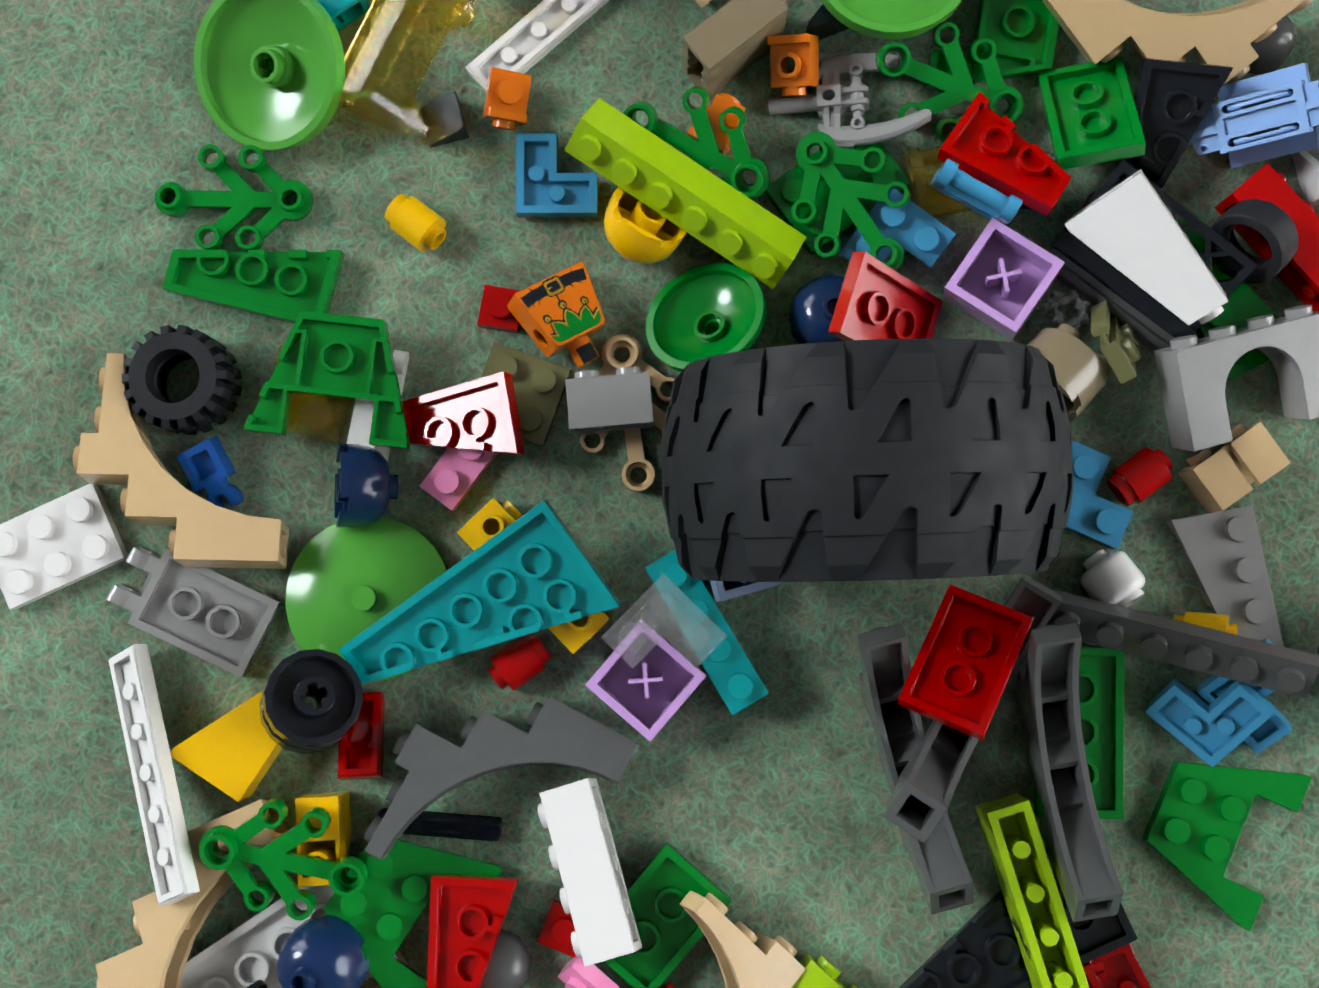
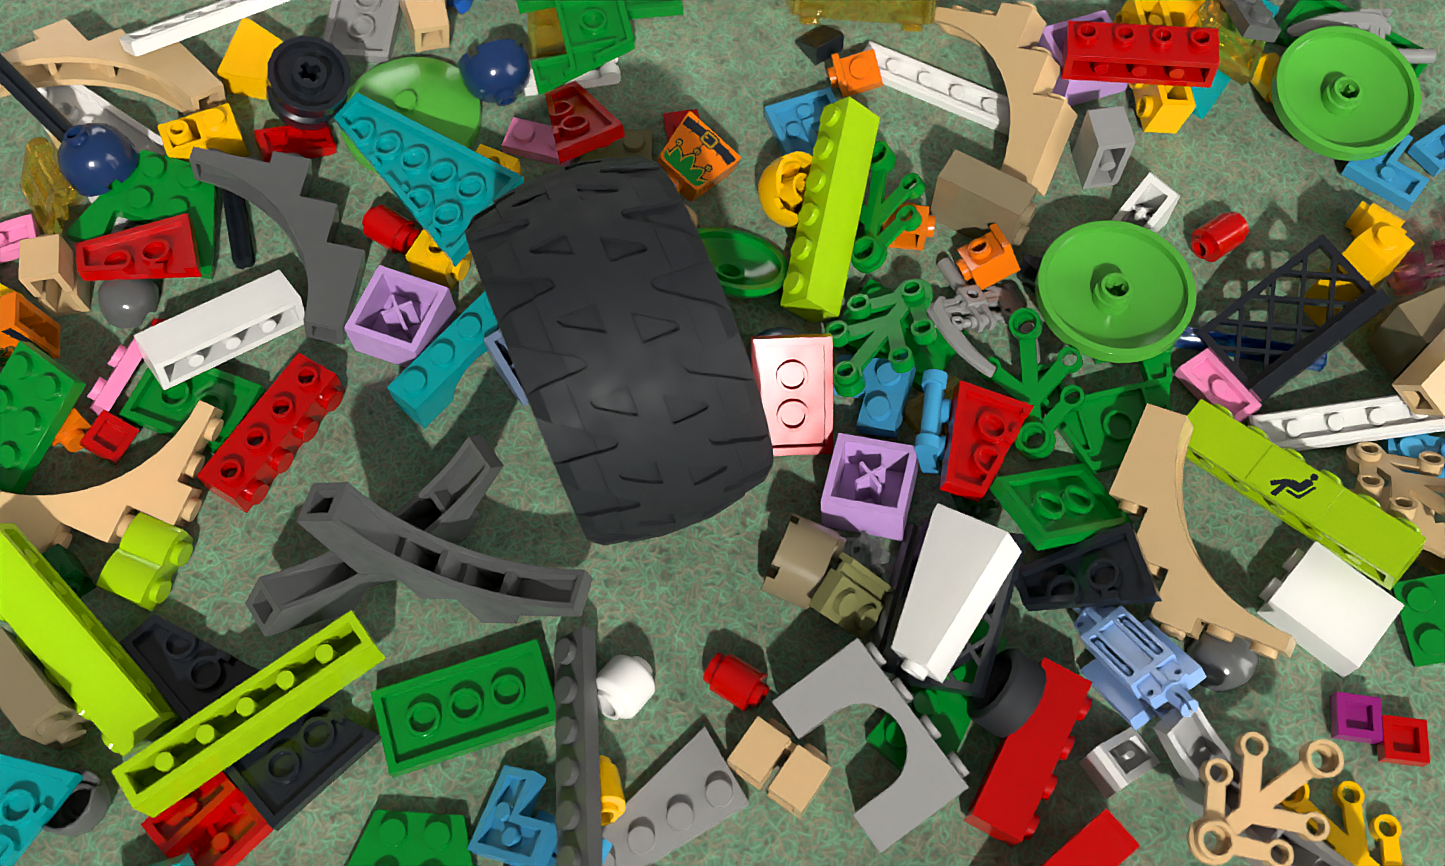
camera: 65 degrees right, 20 degrees down
green plant [199,798,368,921] -> none
yellow brick [384,194,447,252] -> none
clear brick [601,573,727,668] -> none
red plate [898,584,1034,741] -> none
dark grey arch [1015,623,1123,922] -> none
dark azure plate [1064,440,1133,550] -> none
none -> red brick [197,353,345,513]

